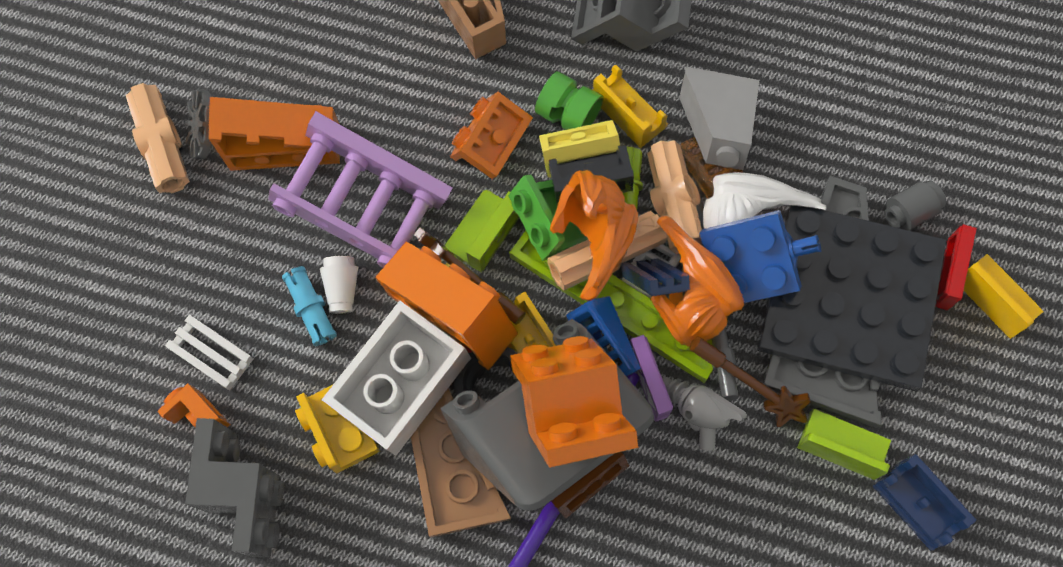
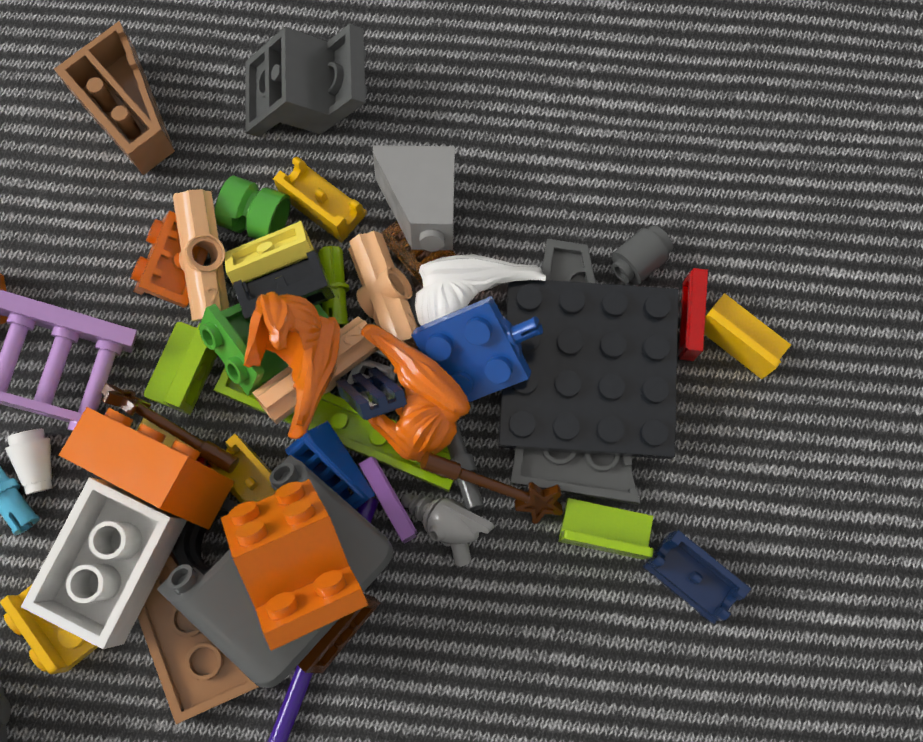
camera: 15 degrees left, 5 degrees up
none -> light nougat piece [173,189,229,321]

